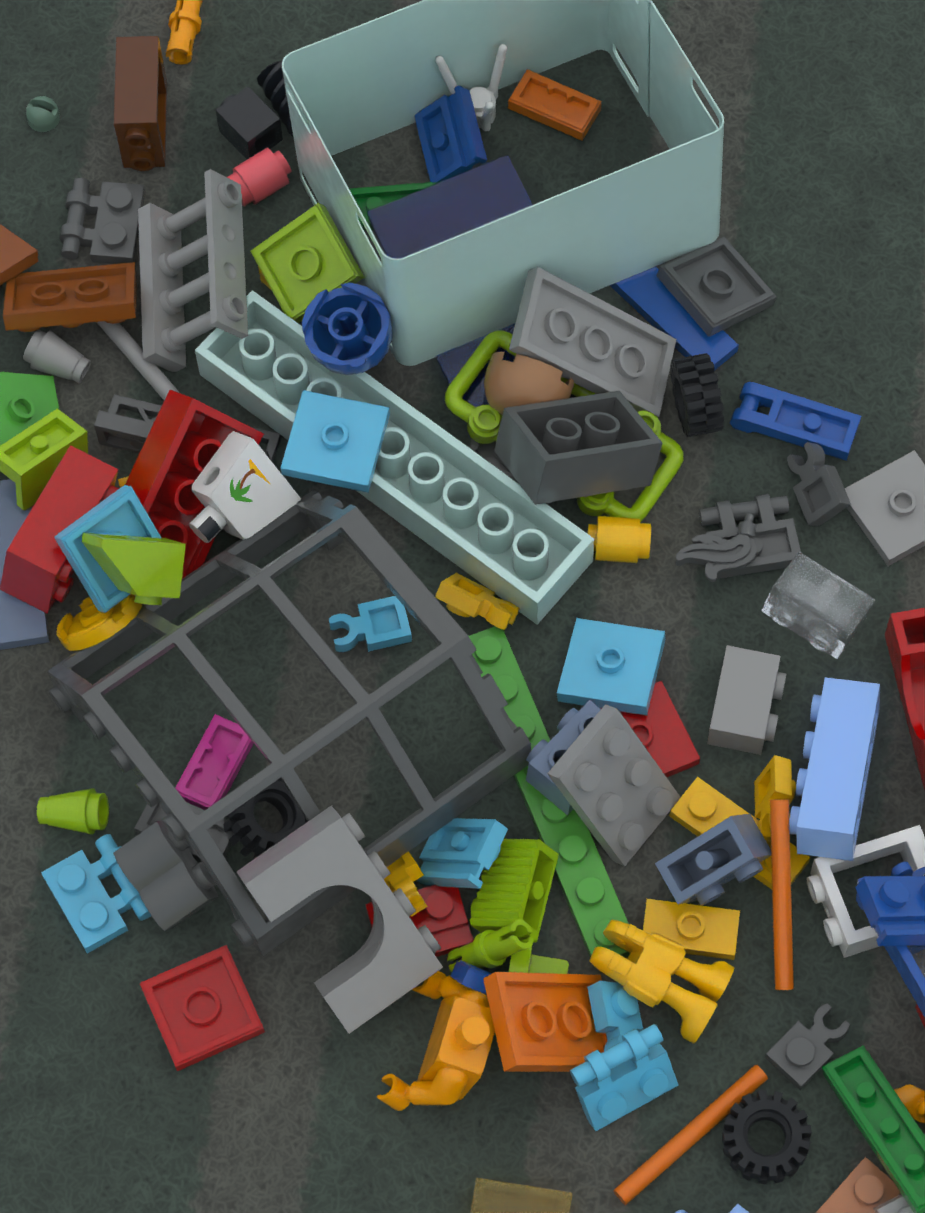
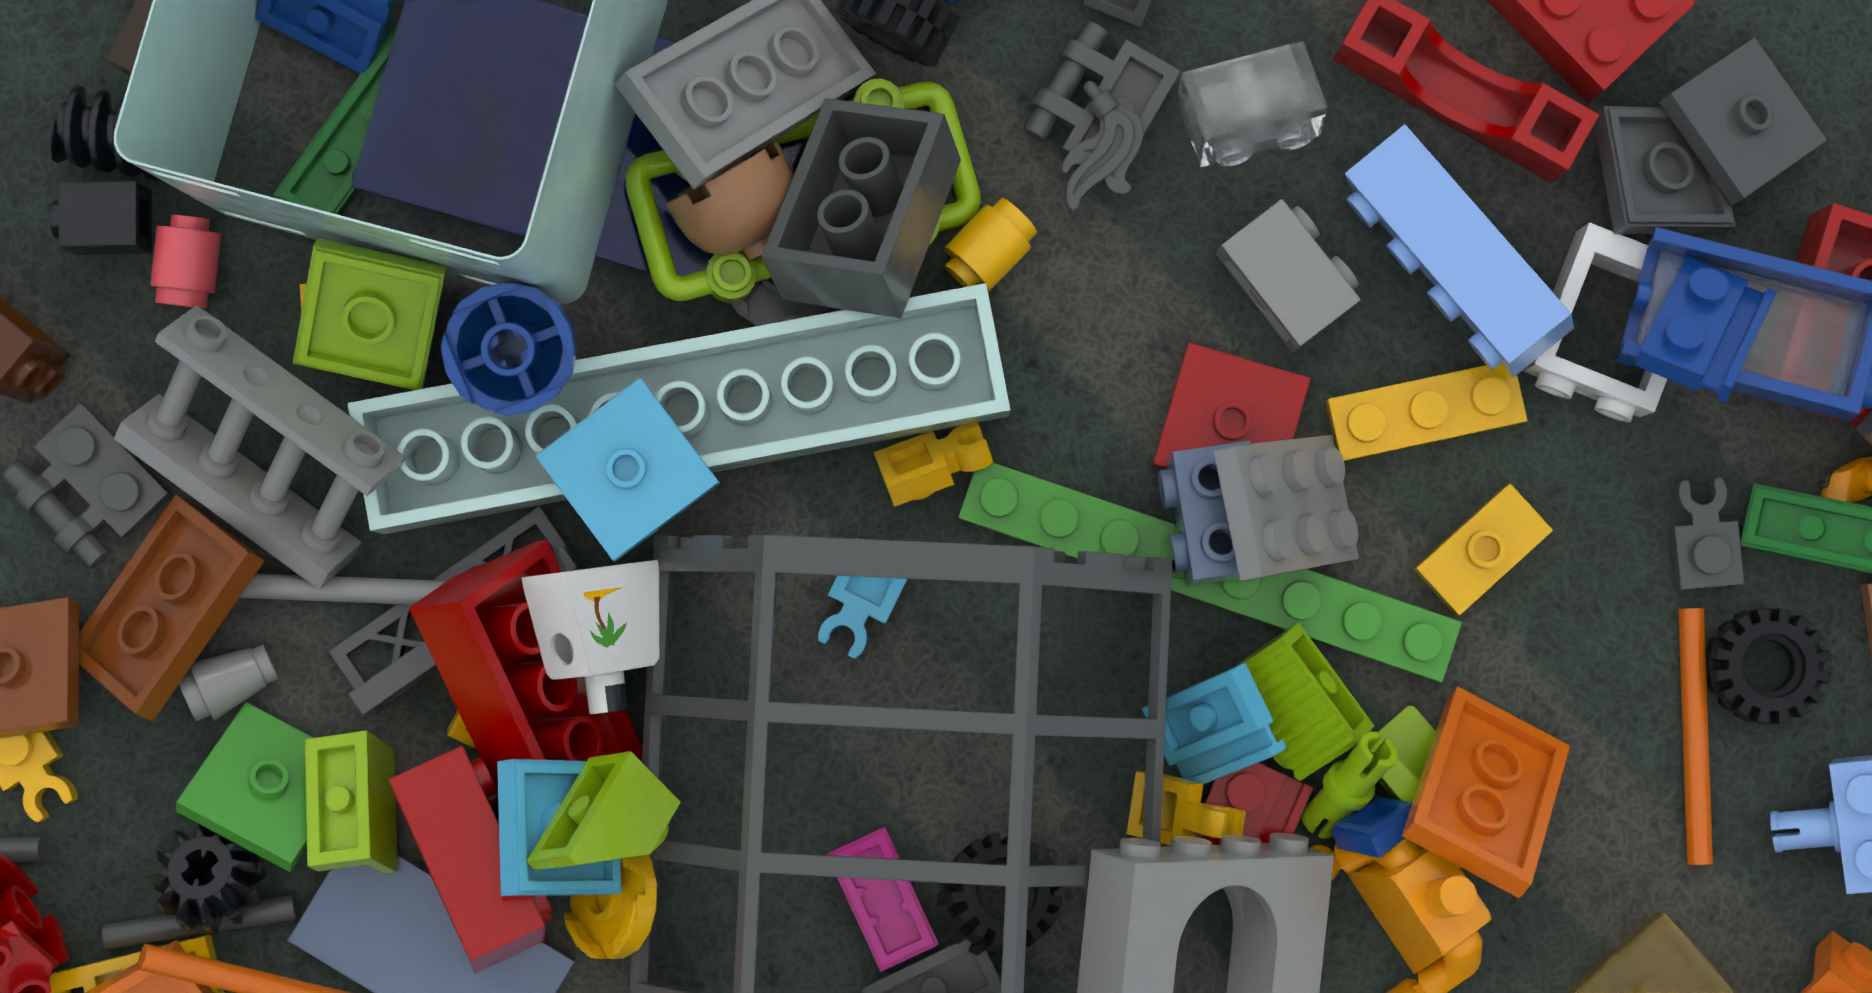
camera: 55 degrees left, 20 degrees up
medium azure plate [557,618,666,715] -> none
medium azure plate [570,1024,678,1131] -> none
medium azure plate [587,981,643,1051] -> none
yellow piece [589,919,734,1044] -> none
sand blue brick [655,814,771,906] -> none
yellow plate [754,755,796,842] -> none
orange bar [770,799,794,990] -> none

